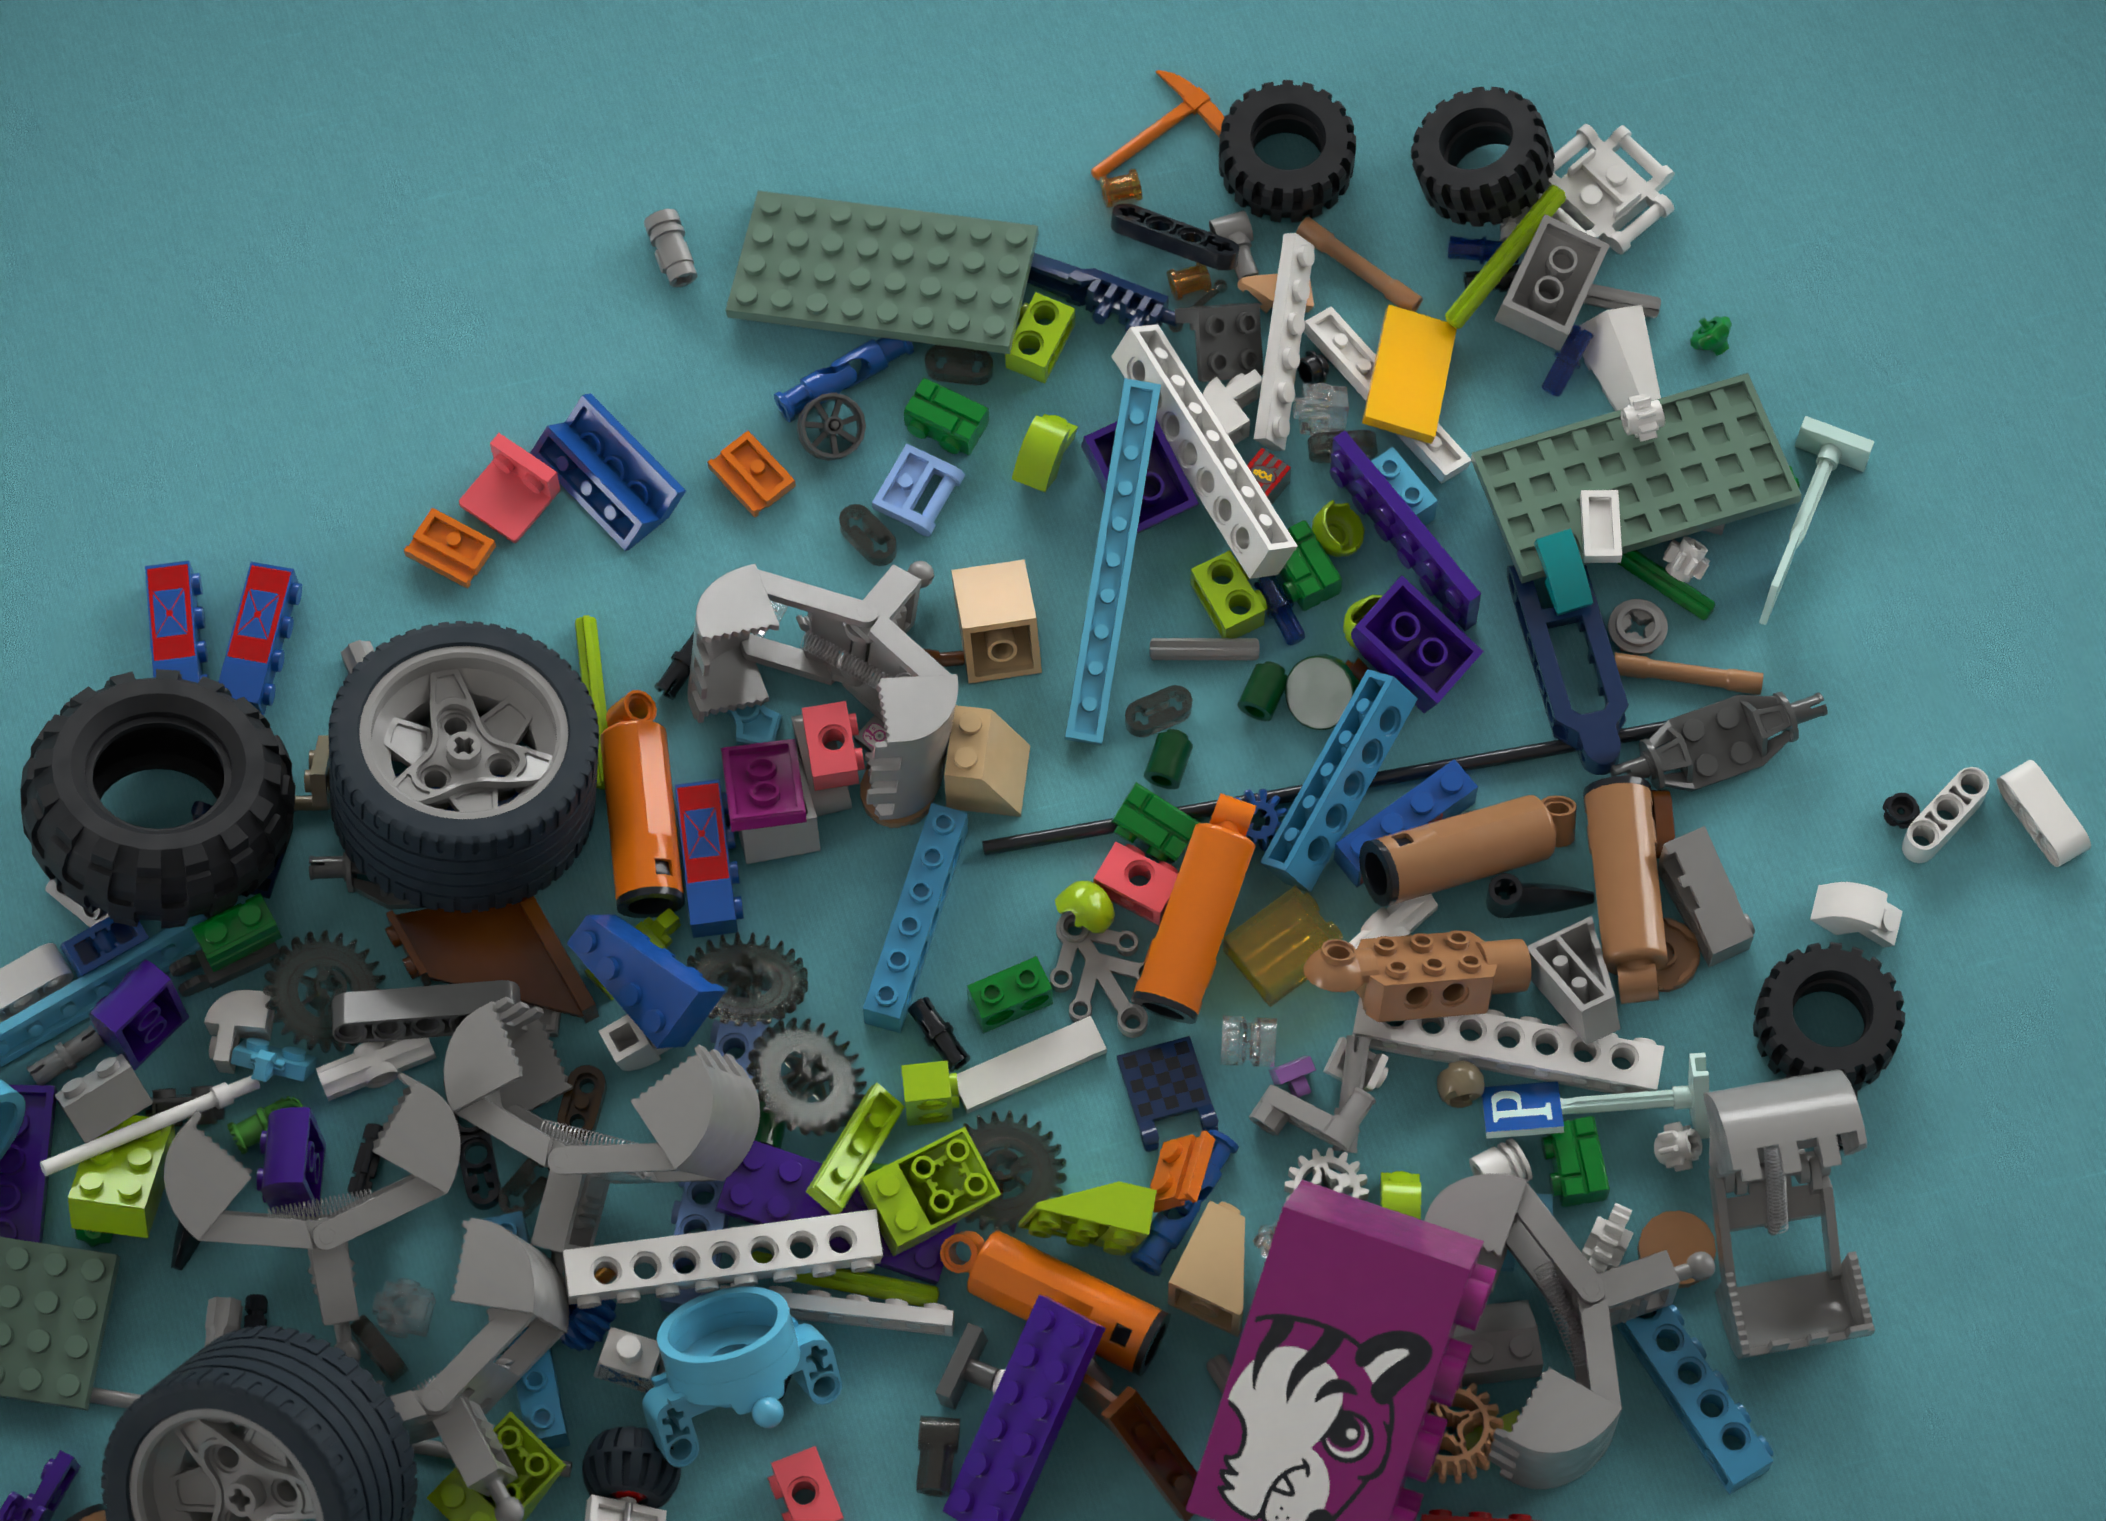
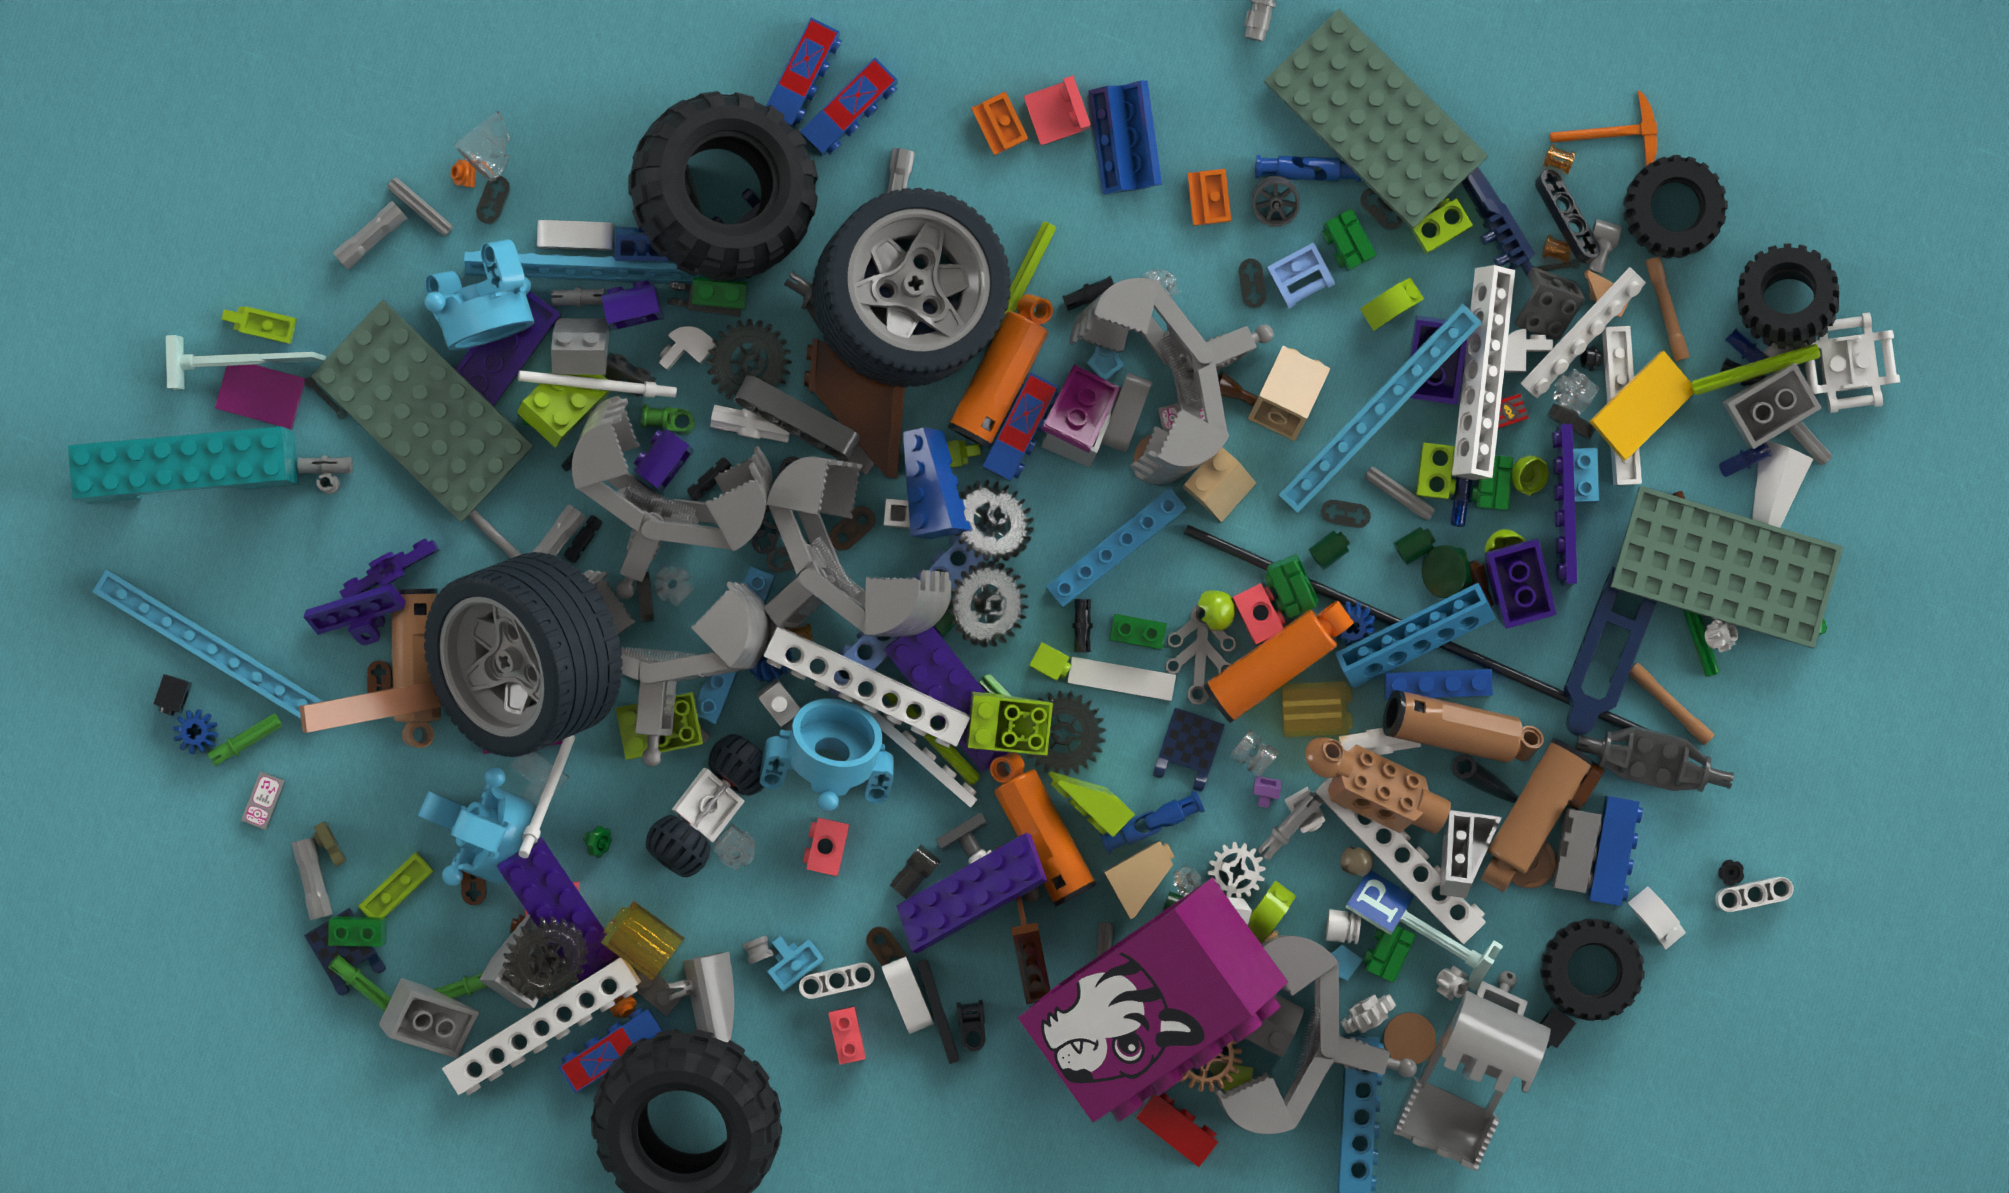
camera: 30 degrees right, 20 degrees up
medium azure hinge [230,1037,317,1082] -> none
dark tan plate [294,735,331,811] -> none
coral brick [801,701,865,791] -> none
lime tile [805,1083,905,1215] -> none
orange plate [1150,1130,1215,1213] -> none
light grey beam [1249,1085,1376,1151] -> none
teal slope [1534,528,1593,616] -> none
white tile [1580,490,1622,563] -> none
light grey gear [1608,599,1668,655] -> none
white gear [1621,393,1665,442] -> none
green piece [1690,316,1732,356] -> none
light aqua piece [1759,416,1875,625] -> none
white beam [1997,760,2091,867] -> none
none -> blue brick [1587,796,1643,906]

